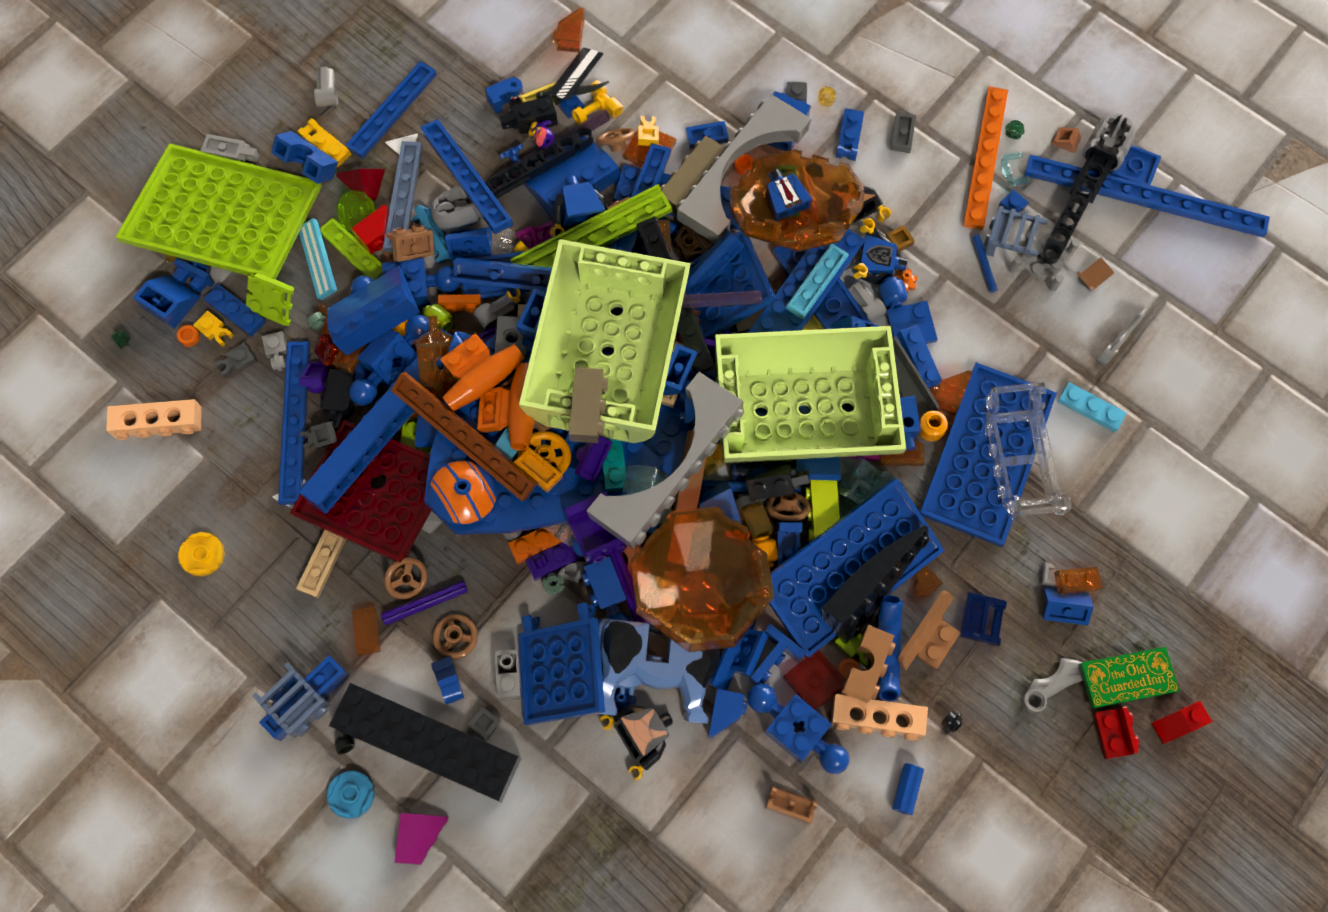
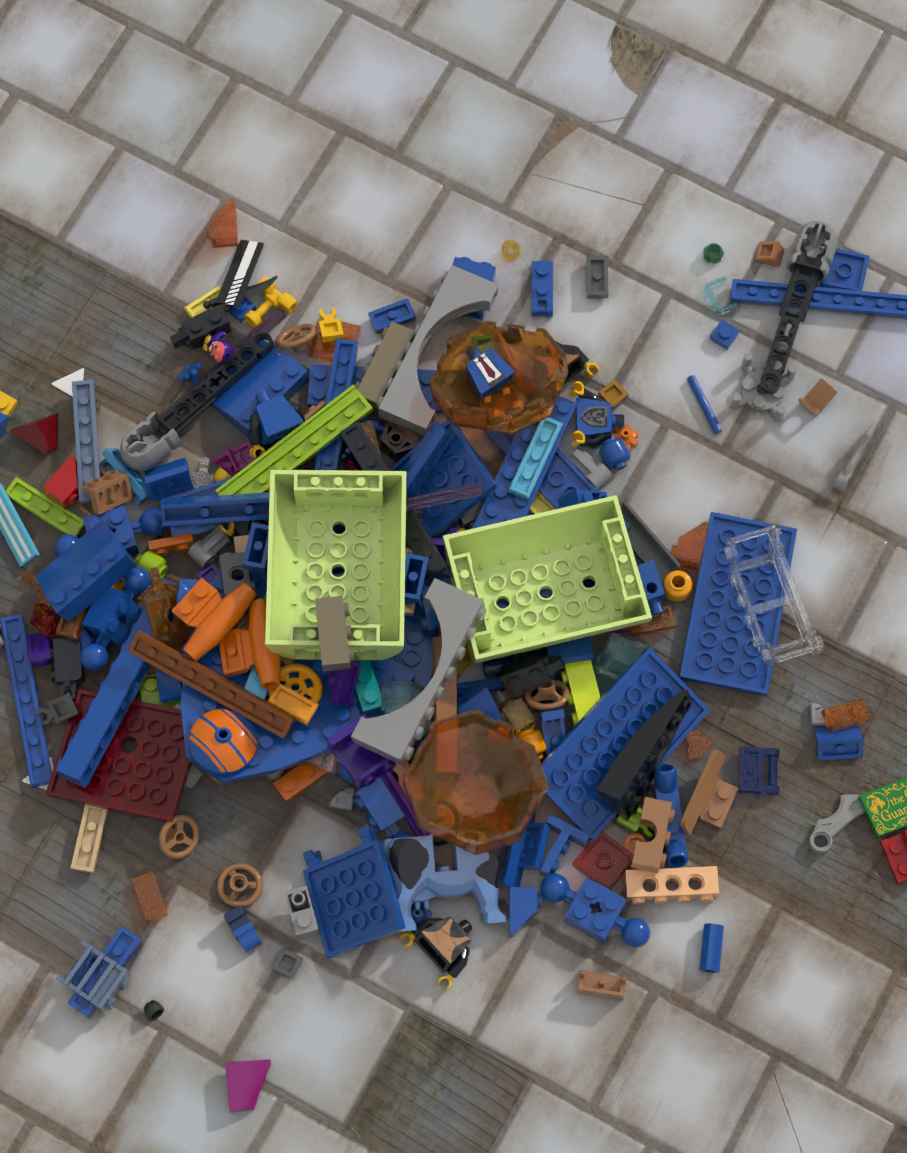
camera: 10 degrees left, 0 degrees up
sand green plate [306,312,327,331] -> none
dark azure tile [327,770,375,819] -> none
black brick [329,683,521,803] -> none
clear neon green tile [337,190,375,231] -> none
blue plate [346,61,437,159] -> none
dark purple axle [381,581,468,625] -> none
blue plate [420,119,513,234] -> none
blue leg [485,77,523,114] -> none
dark purple plate [525,539,584,581] -> none
sand green plate [542,573,564,595] -> none
orange tile [734,154,754,175] -> none
dark grey plate [787,82,807,102] -> none
blue plate [886,301,938,345] -> none
blue plate [897,325,943,389] -> none
black plate [941,711,963,734] -> none
orange plate [963,86,1008,231] -> none
sand blue plate [984,206,1048,257] -> none
medium azure plate [1057,382,1127,432] -> none

